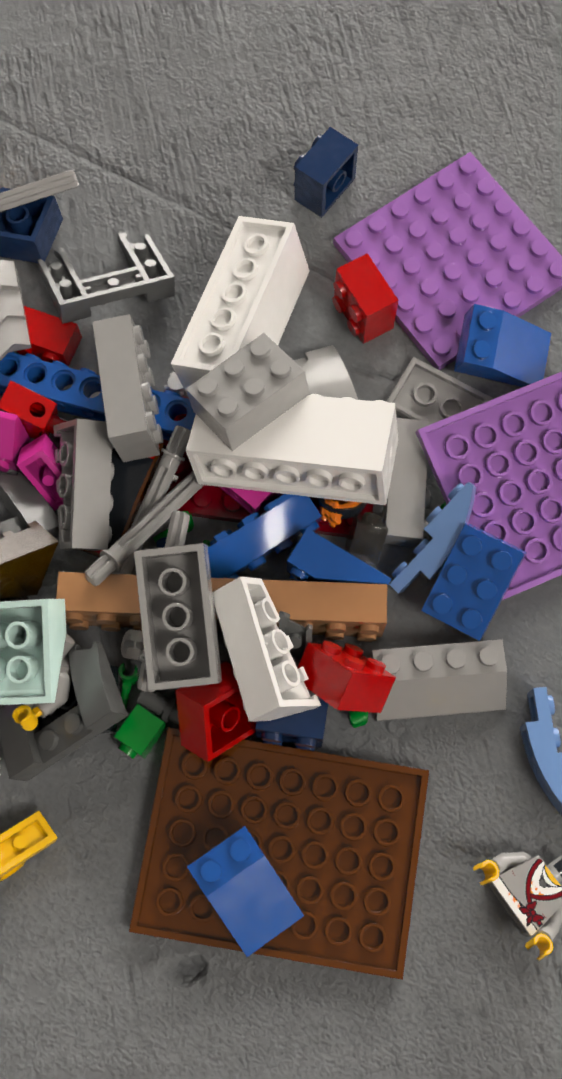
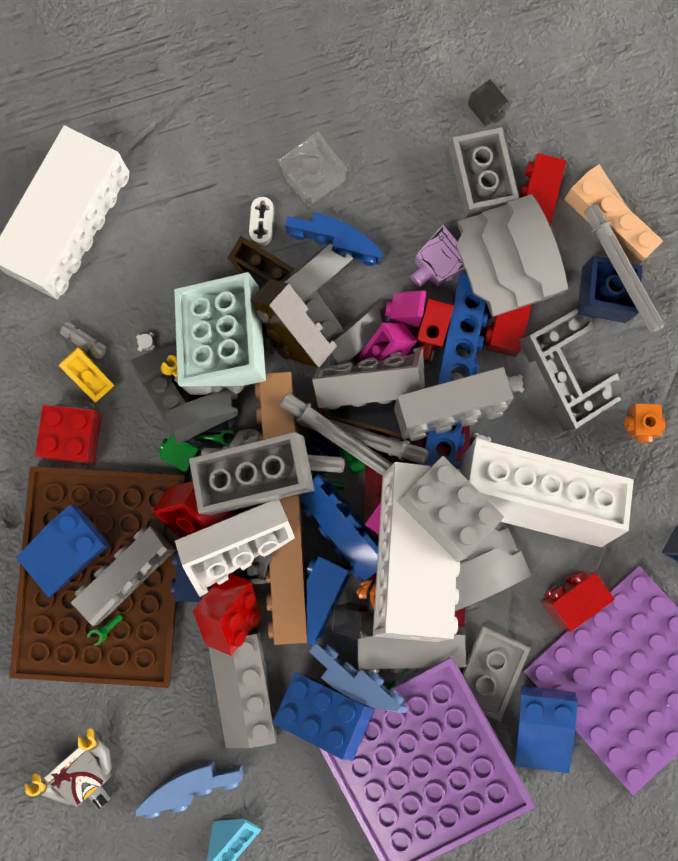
camera: 85 degrees right, 10 degrees up
none -> red brick [35,405,102,465]
none -> light grey wedge [71,527,176,626]
none -> green hand [87,613,123,646]
none -> orange brick [624,404,665,443]

